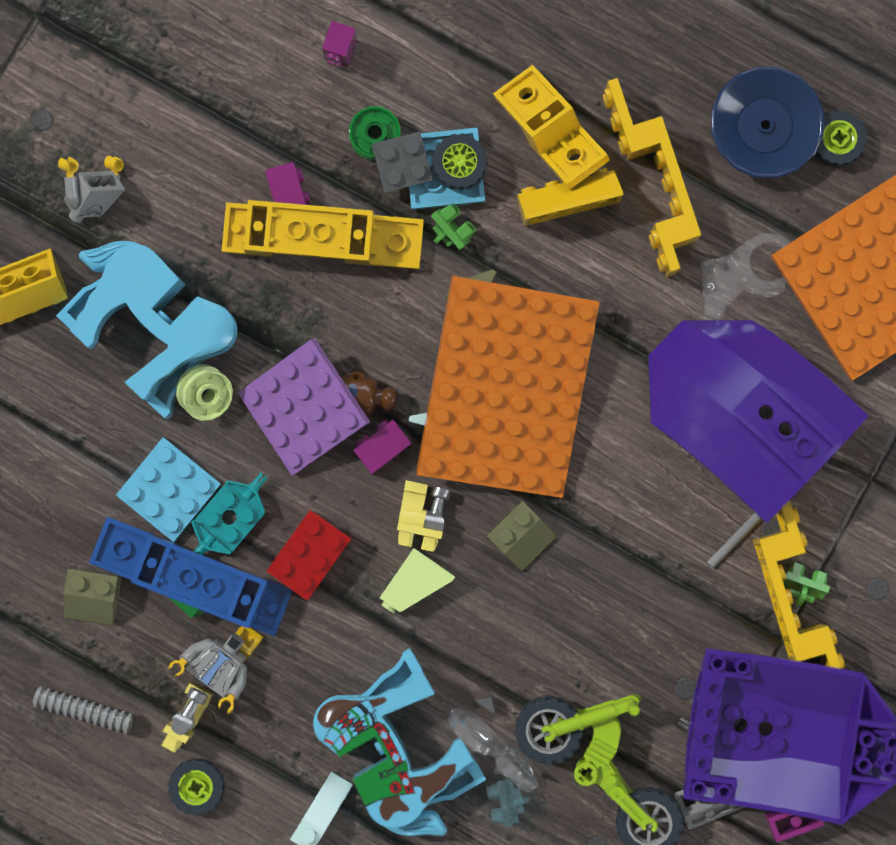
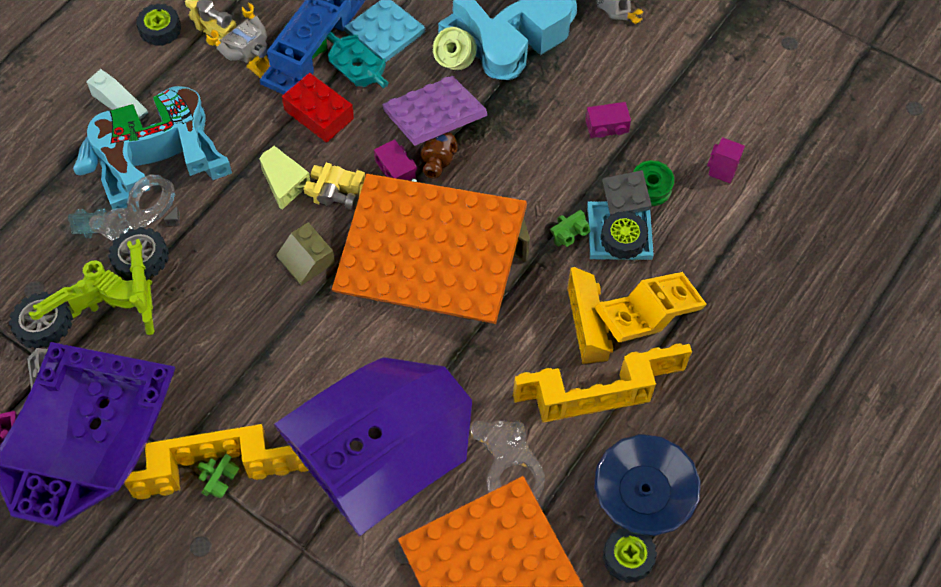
camera: 90 degrees right, 25 degrees down
yellow bracket [222,200,424,270] -> none
light grey bar [707,513,762,569] -> none

